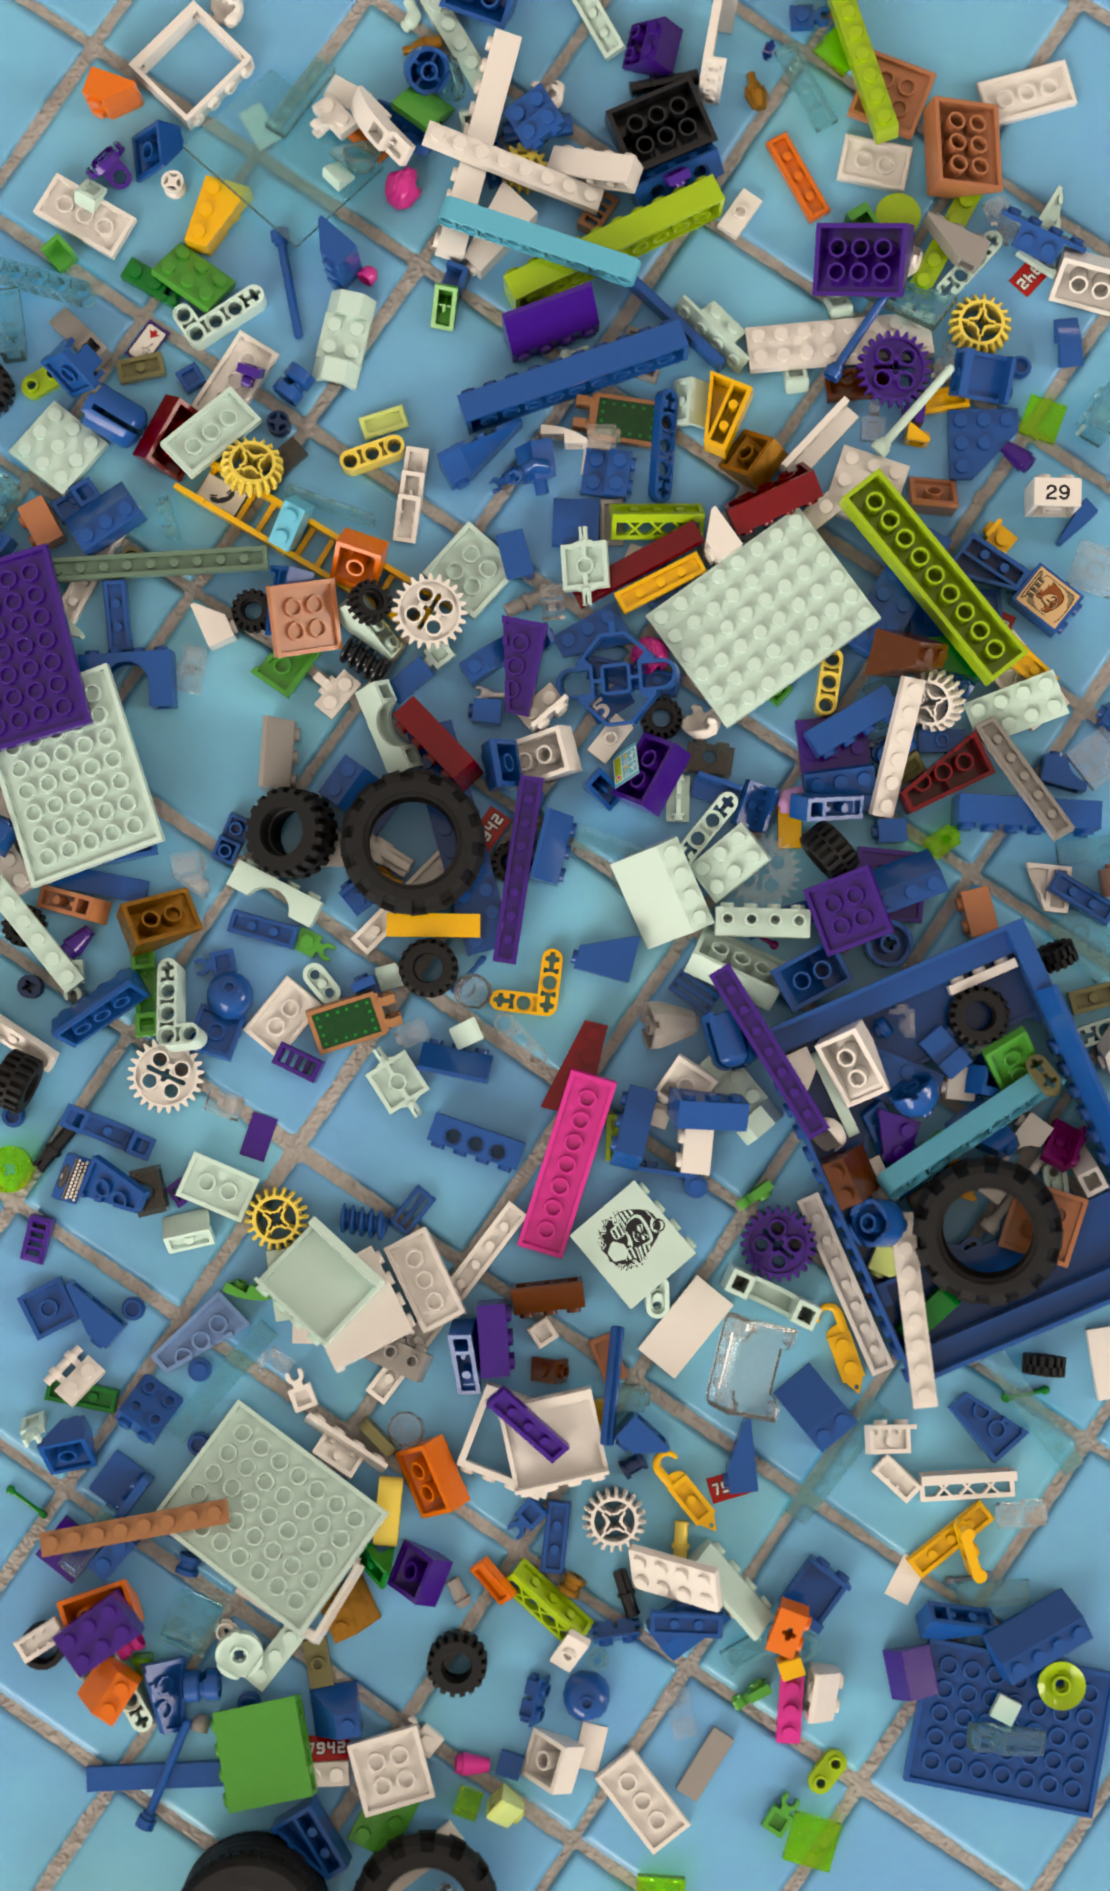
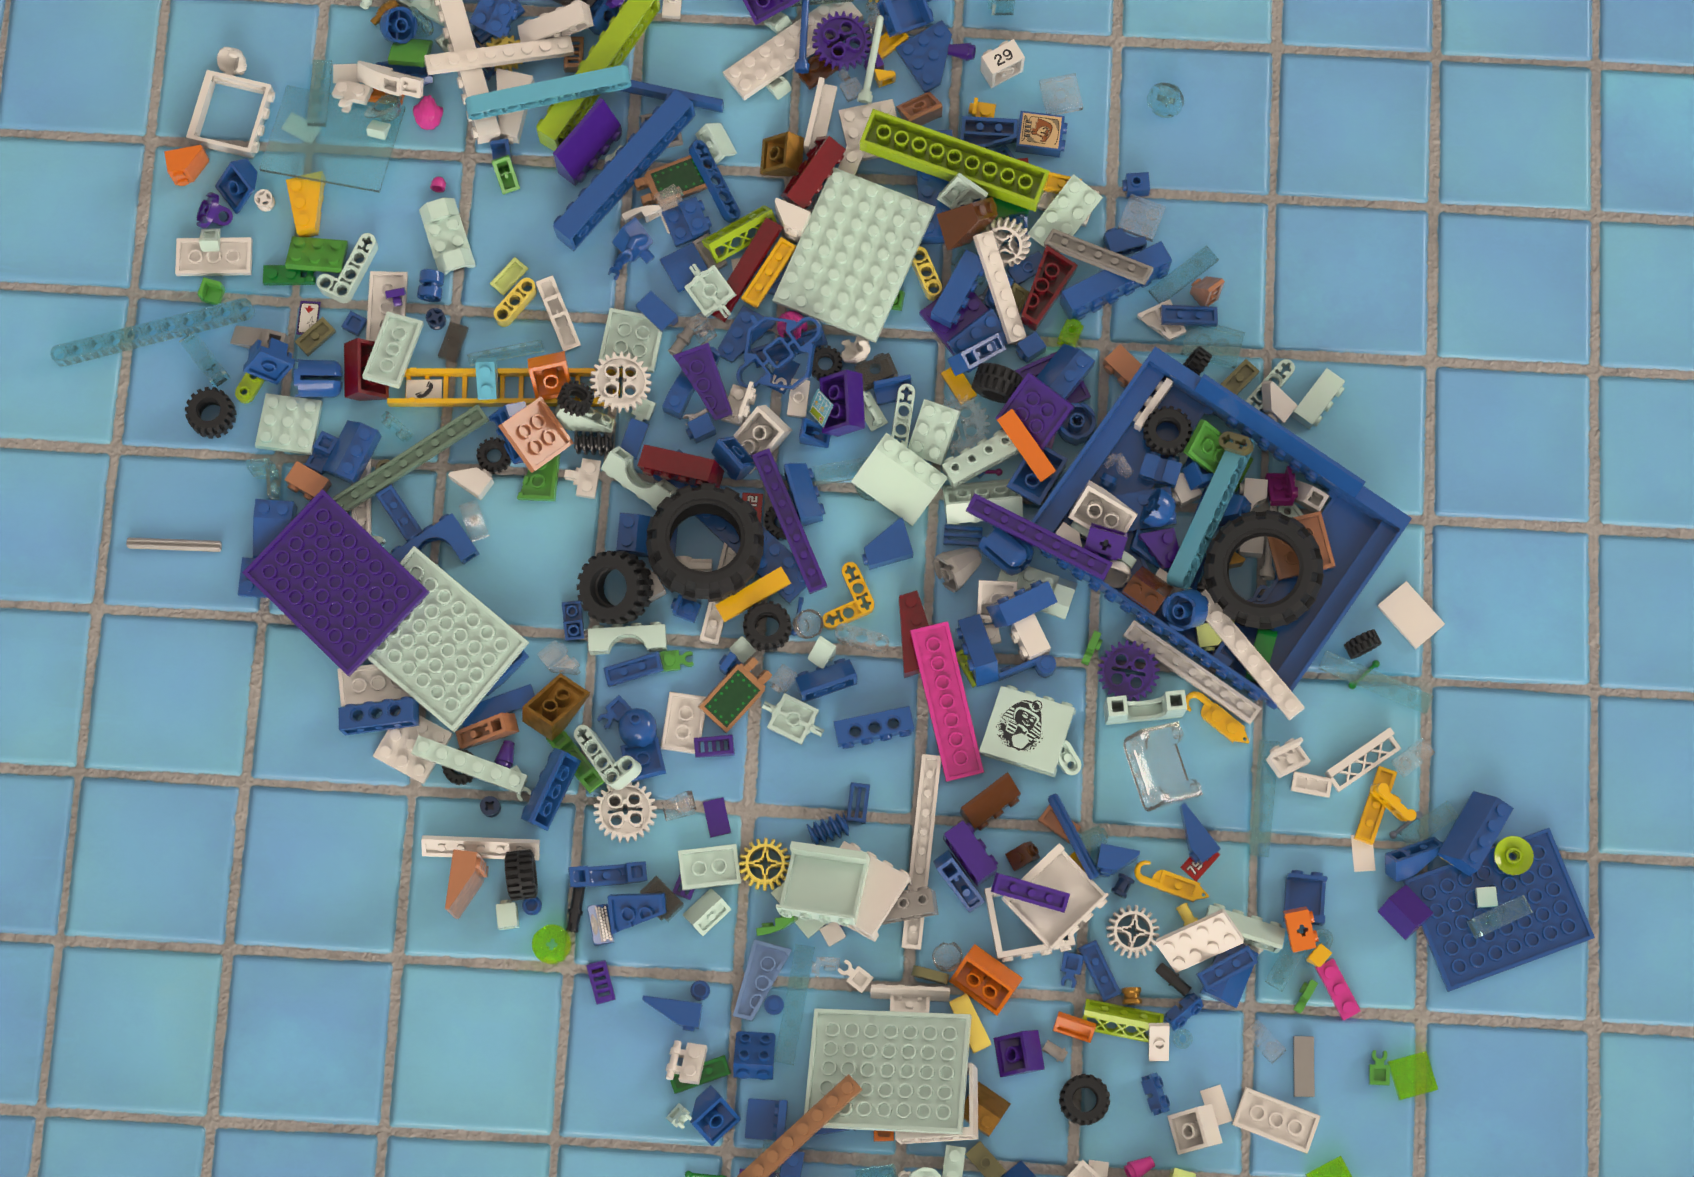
camera: 30 degrees left, 10 degrees down
blue plate [17,1276,80,1340] -> none
blue wheel [175,1551,202,1577] -> none
blue plate [187,1432,210,1456] -> none
light yellow gear [220,436,284,499] -> none
light grey slope [258,715,301,792] -> none
blue piece [270,227,303,339] -> none
light aqua plate [303,963,342,1004] -> none
blue slope [318,215,362,290] -> none
green slope [359,1542,394,1590] -> none
white plate [383,1227,467,1334] -> none
blue wedge [437,417,523,491] -> none
blue tile [495,1748,525,1781] -> none
white tile [527,1316,559,1349] -> none
blue cylinder [563,1670,610,1722] -> none
white tile [638,1274,734,1379] -> none
light aqua bracket [673,295,750,374] -> none
yellow wedge [704,370,753,459] -> none
blue bracket [731,779,780,833] -> none
blue slope [773,1363,858,1453] -> none
lavender arm [778,786,804,814] -> none
white slope [802,1661,844,1724] -> none
lime plate [807,1748,847,1794] -> none
blue wing [947,1392,1030,1464] -> none
clear neon green piece [1017,394,1067,445] -> none
blue slope [1055,498,1098,547] -> none
none -> light aqua wing [937,173,988,209]
none -> orange tile [997,409,1057,482]
none -> dark purple brick [1084,523,1129,560]

